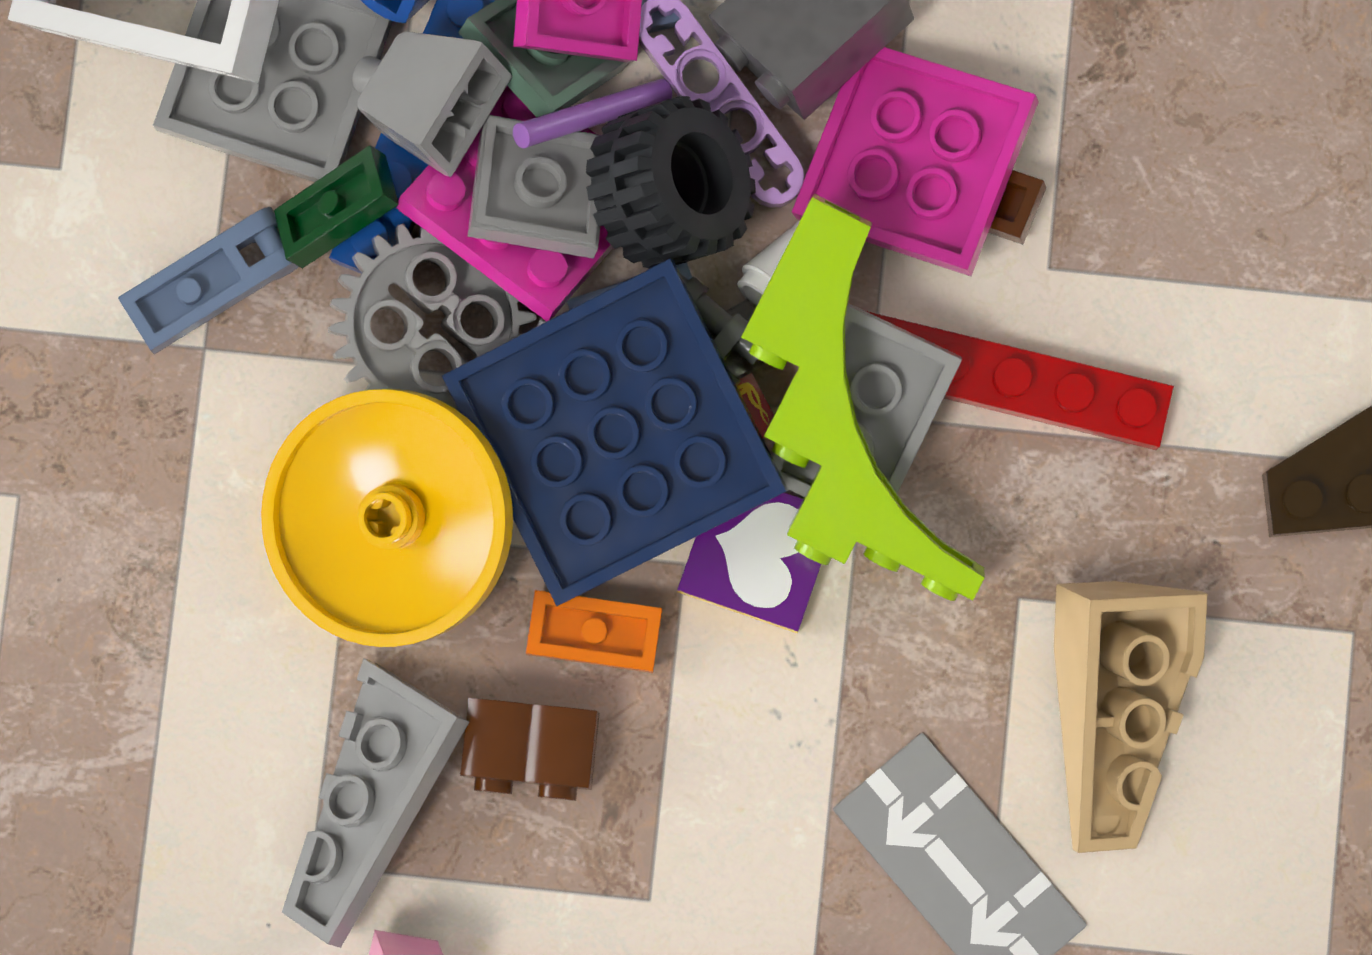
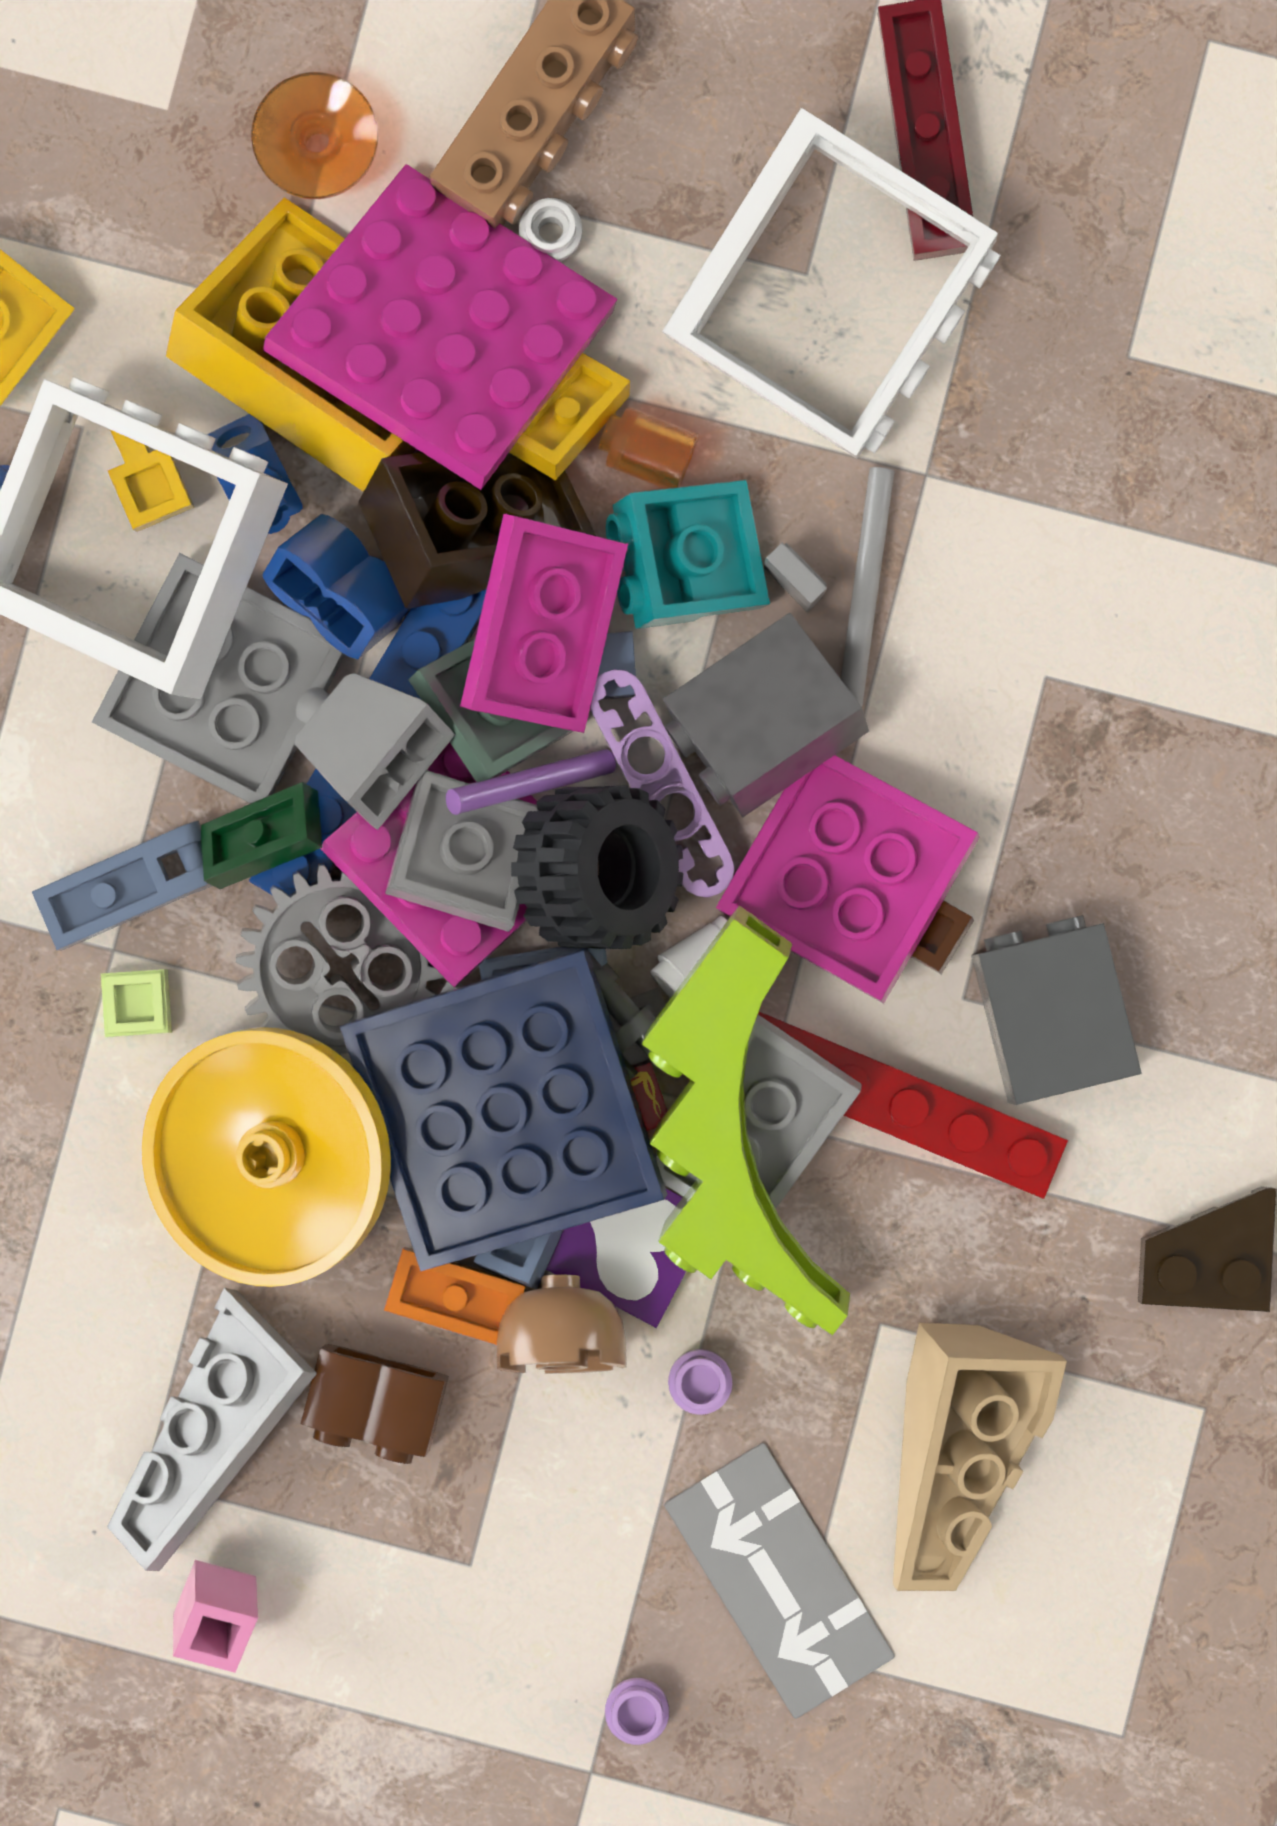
camera: 10 degrees right, 5 degrees up
none -> yellowish green tile [101,969,172,1037]
none -> sand blue plate [474,1230,563,1289]
none -> medium nougat cylinder [497,1275,627,1374]
none -> lavender plate [668,1349,732,1415]
none -> dark grey brick [971,915,1142,1105]

